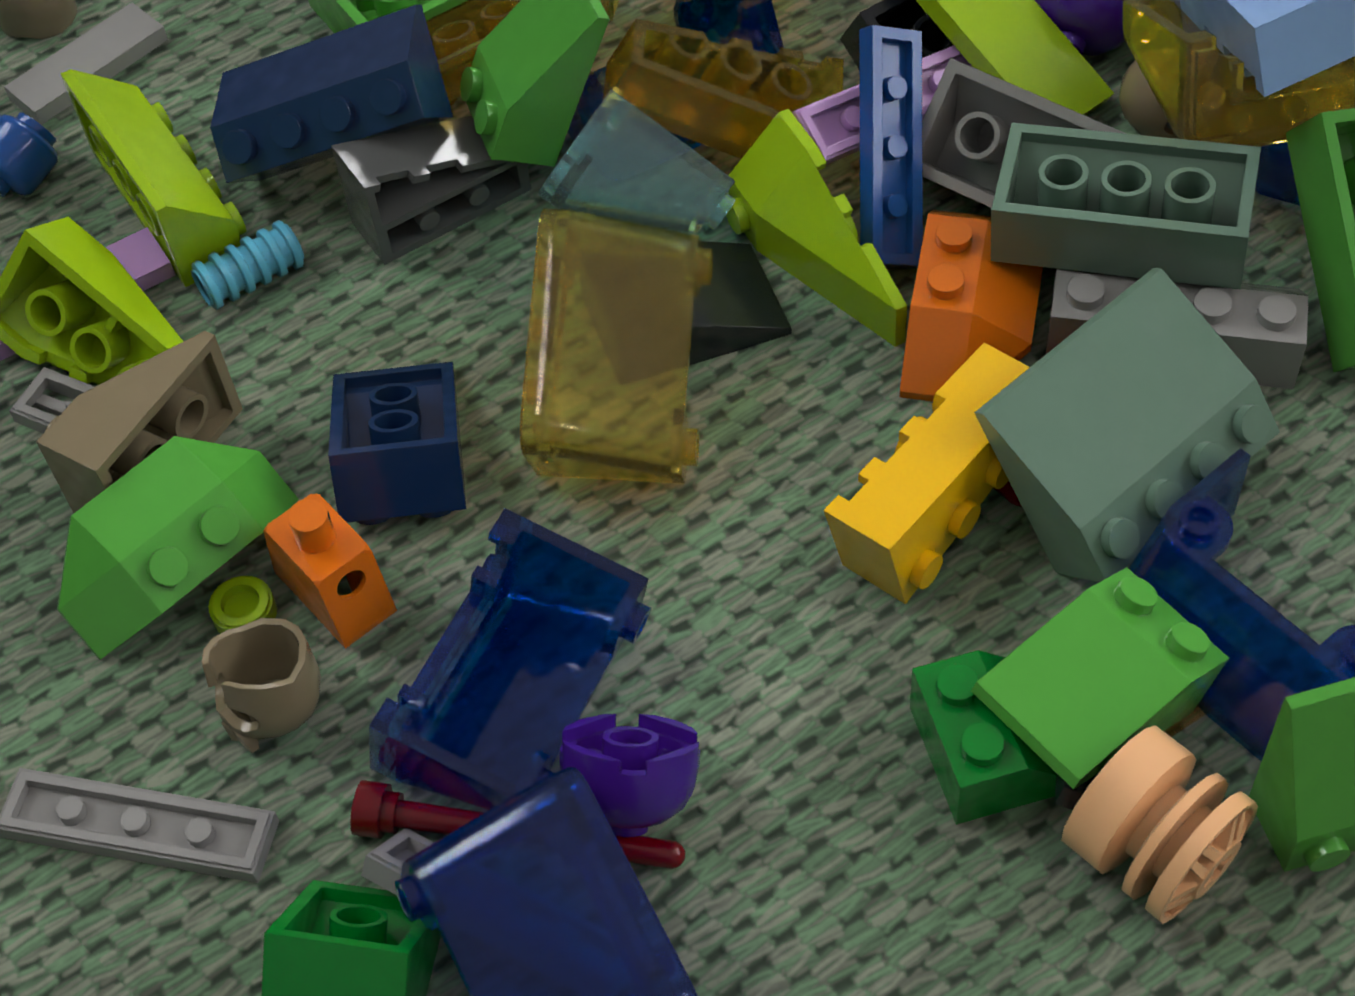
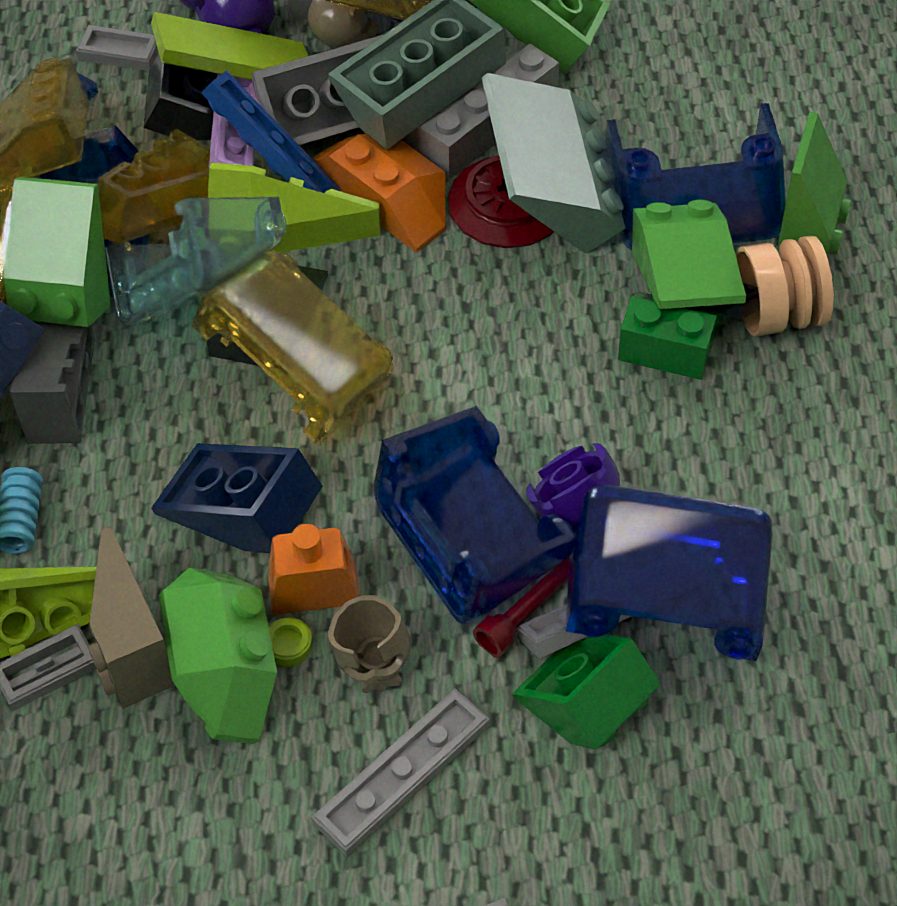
camera: 60 degrees left, 0 degrees up
yellow wedge [823,343,1030,604] -> none

